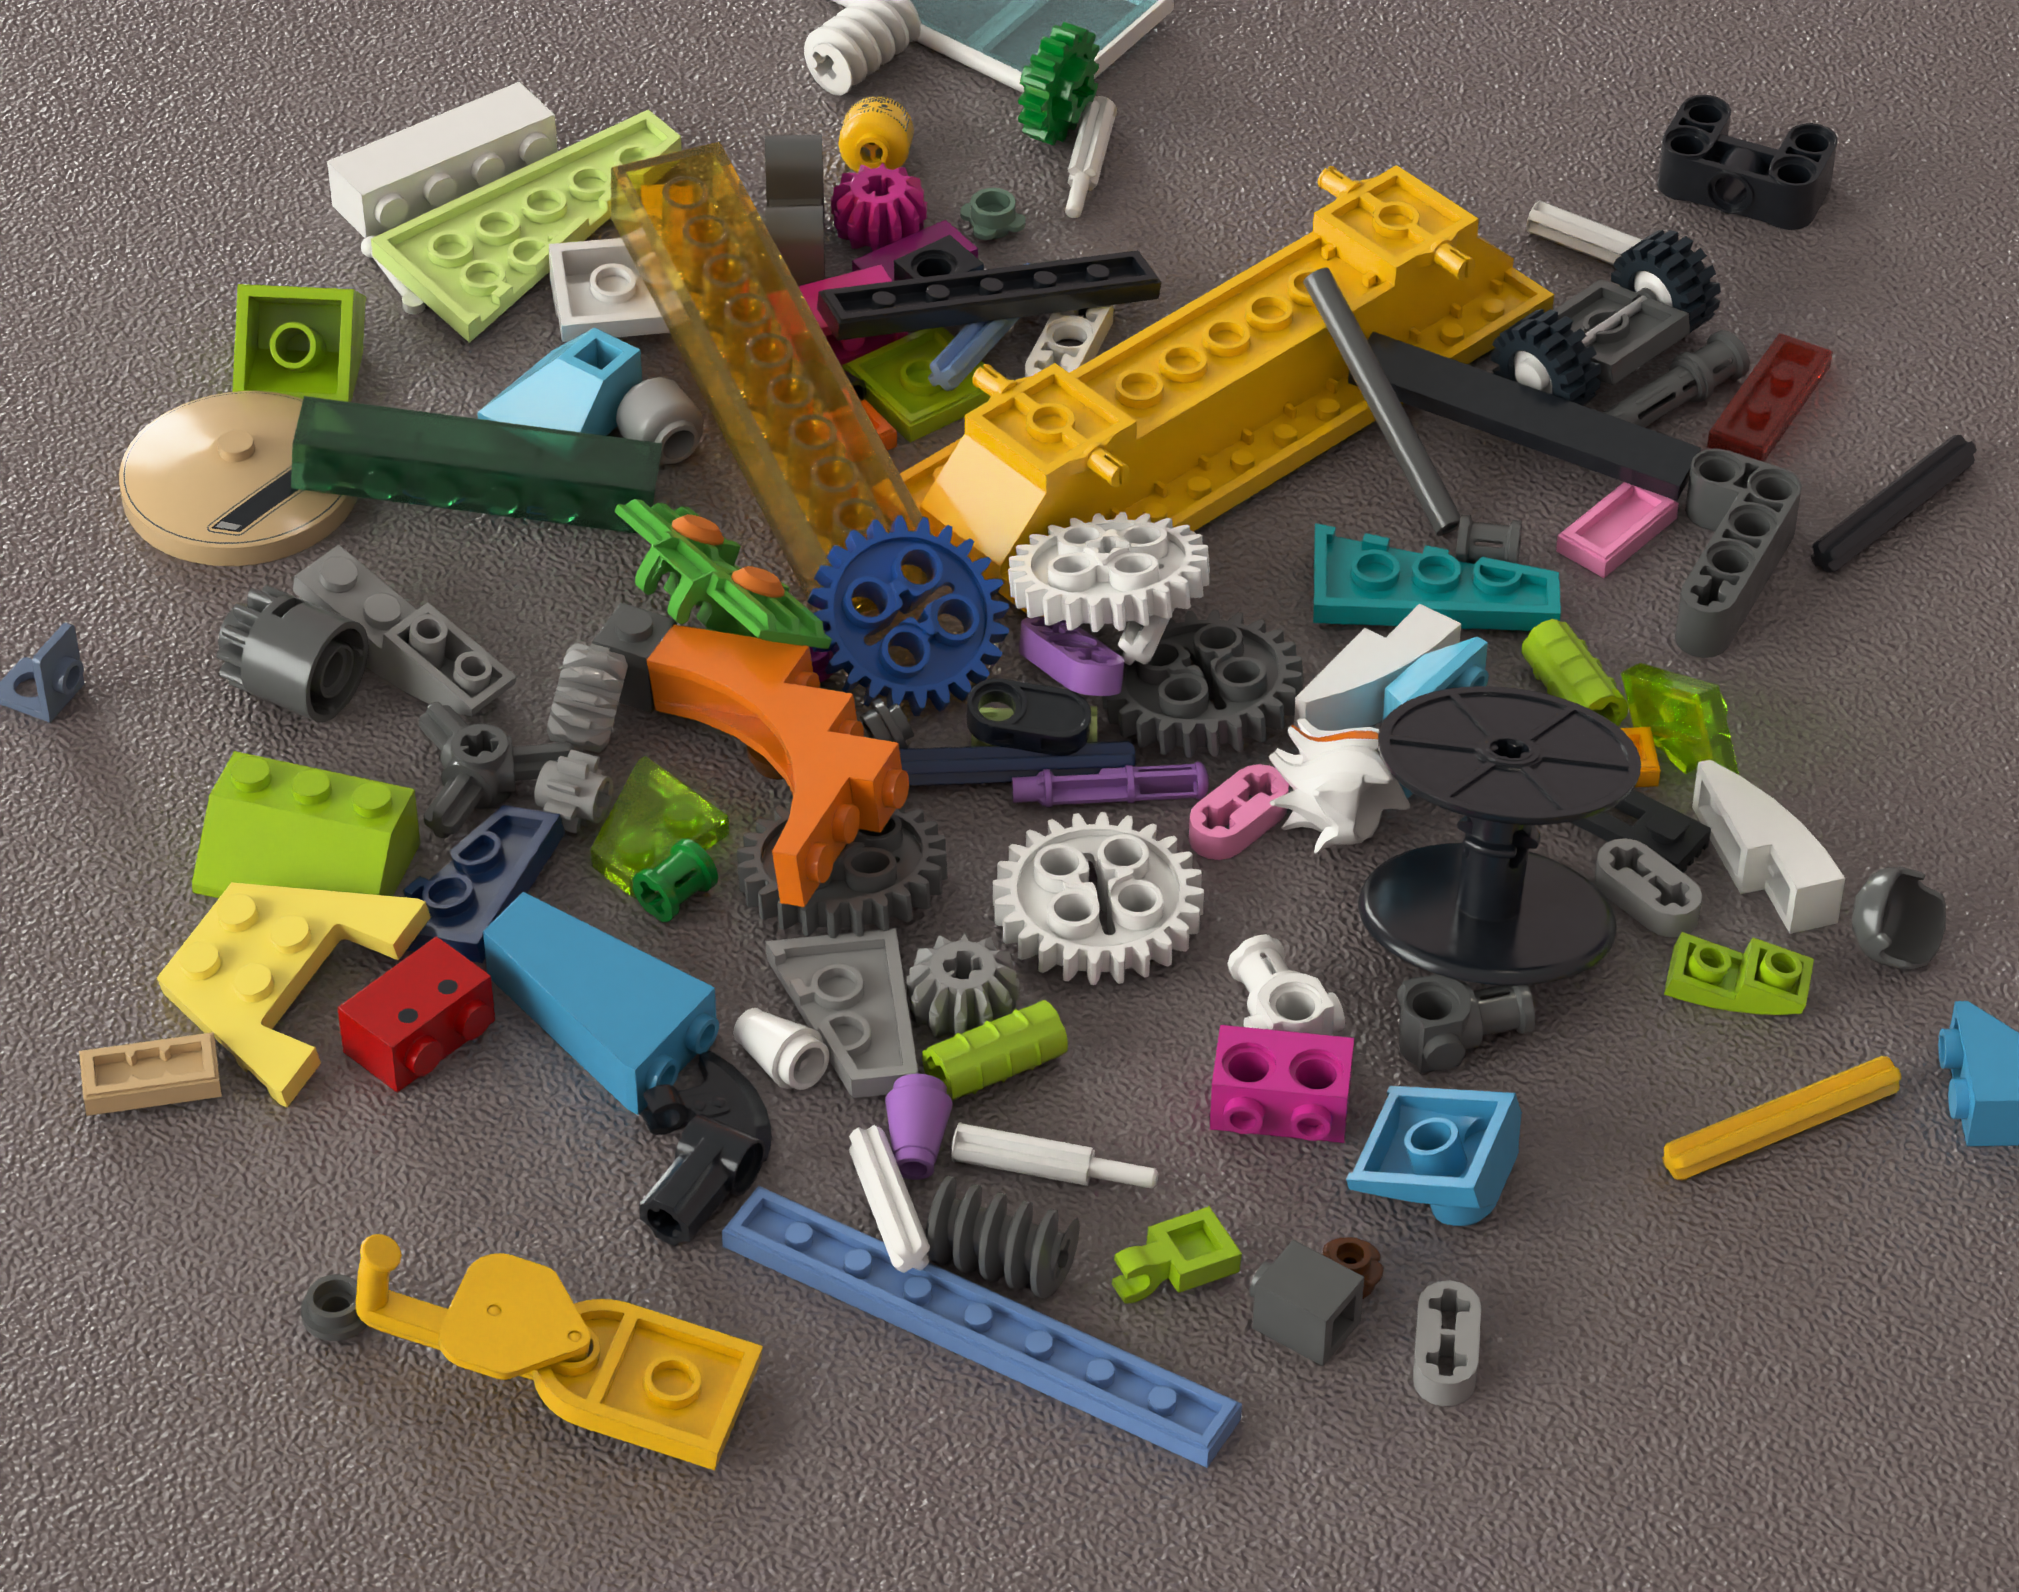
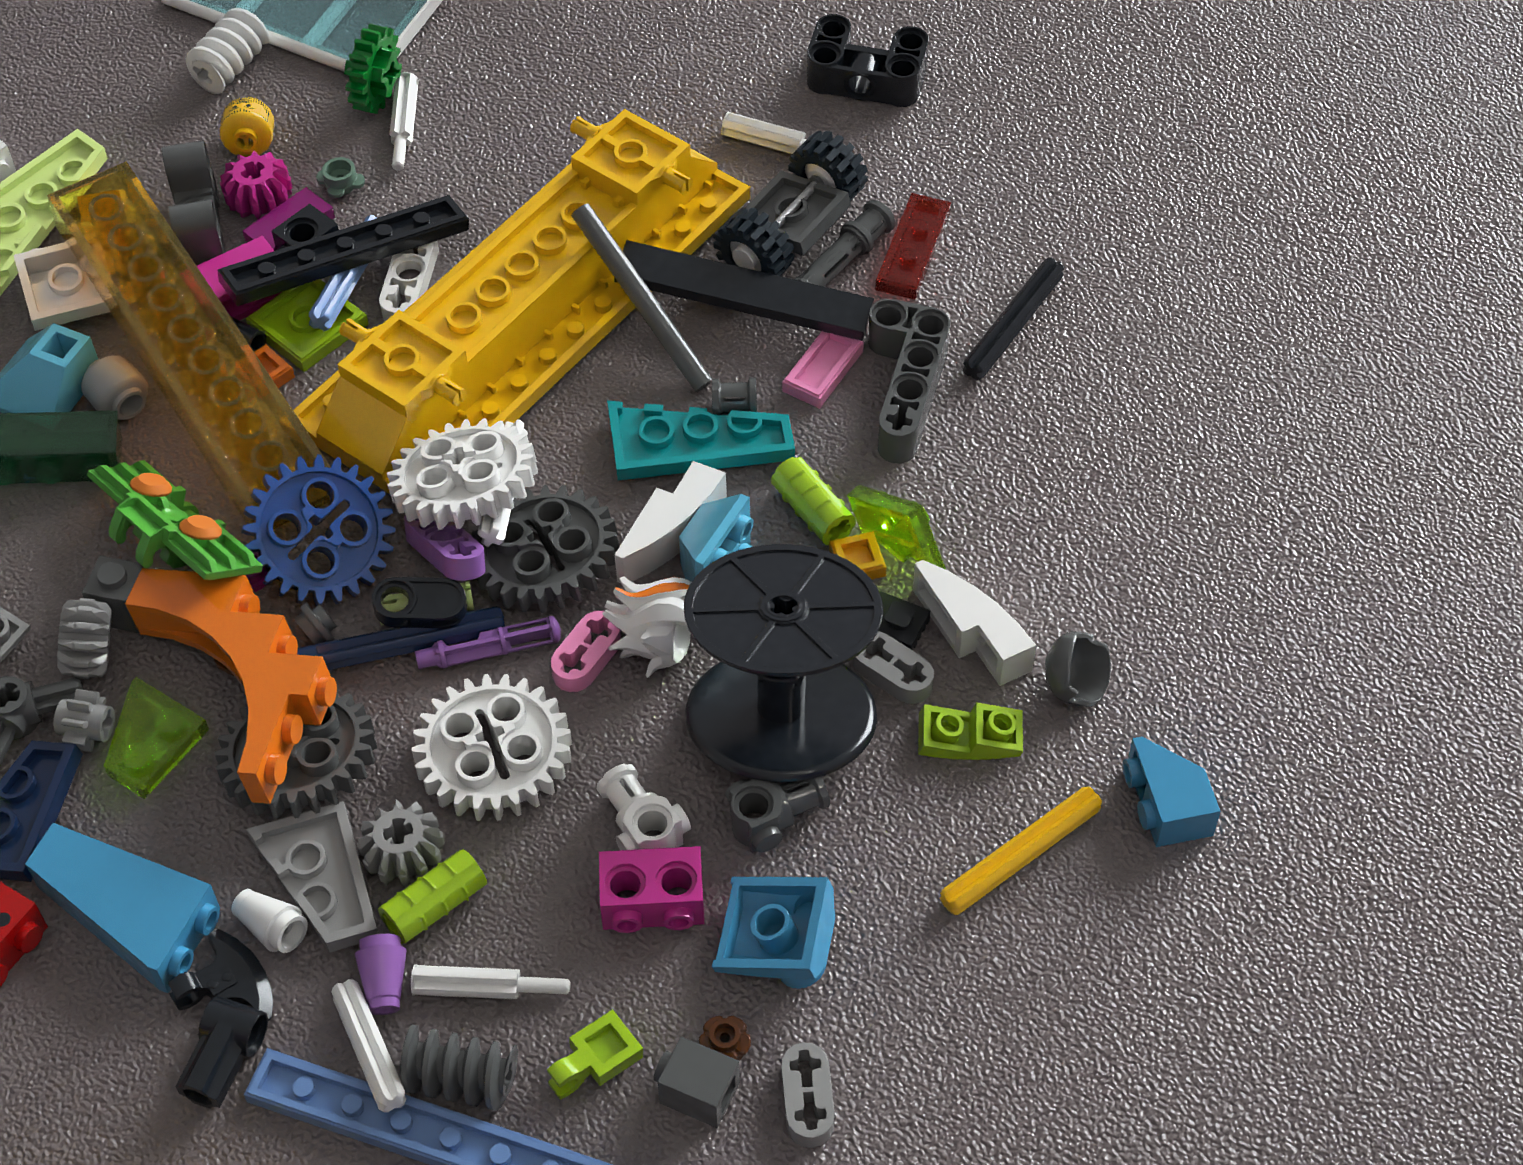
camera: 10 degrees left, 10 degrees up
green bush [632,838,719,922] -> none

